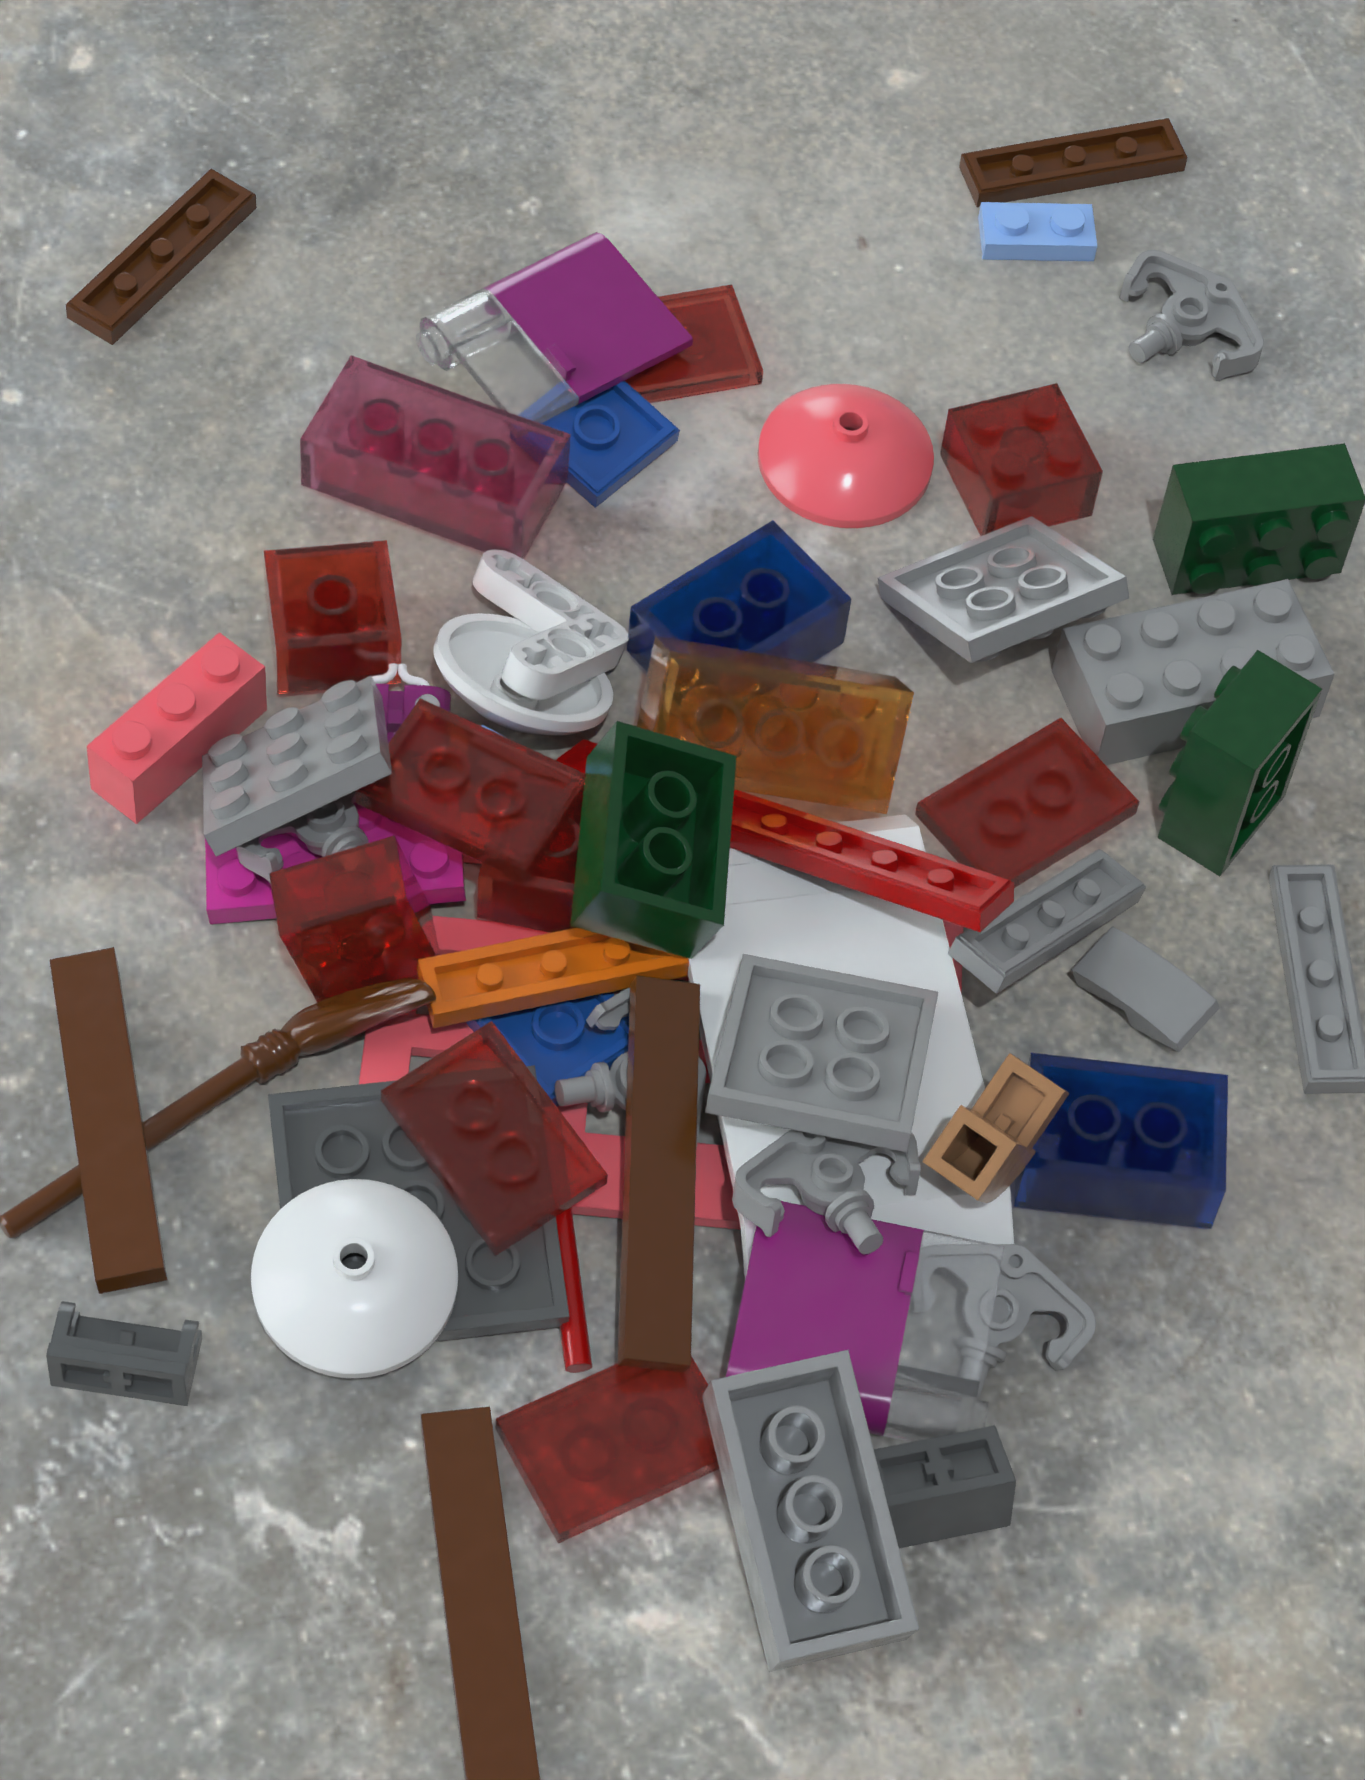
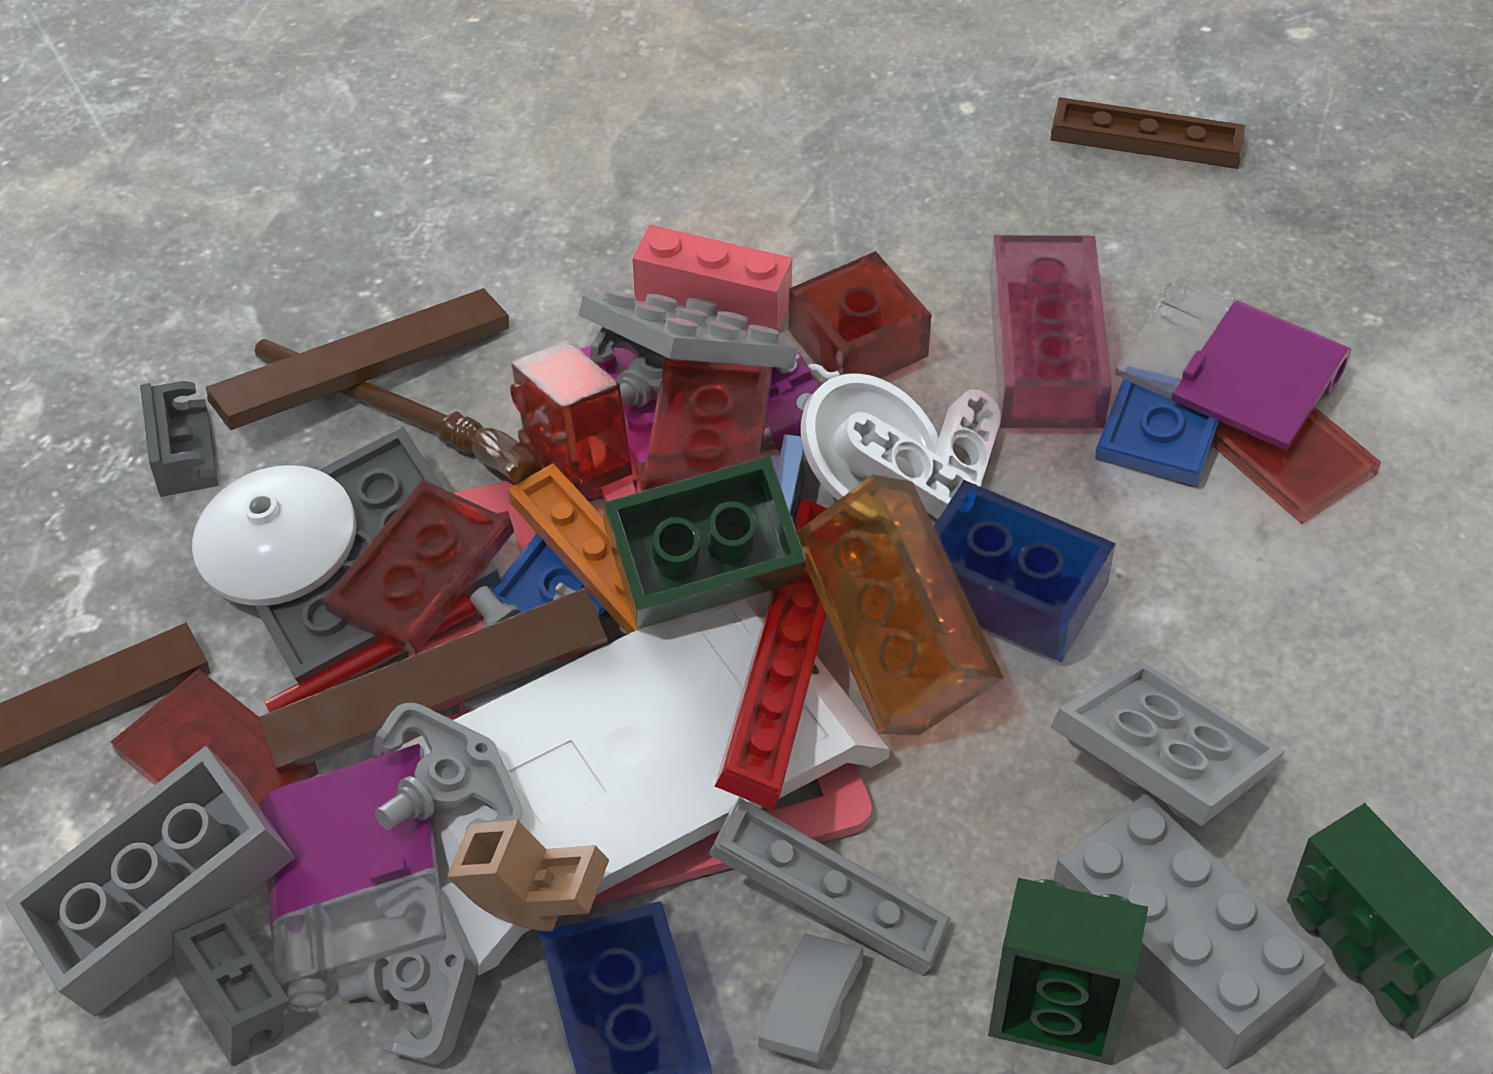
camera: 75 degrees right, 5 degrees down
light grey plate [706,954,938,1152] -> none
coral dish [758,384,934,528] -> none
clear red tile [915,718,1140,888] -> none
clear red brick [940,383,1103,536] -> none

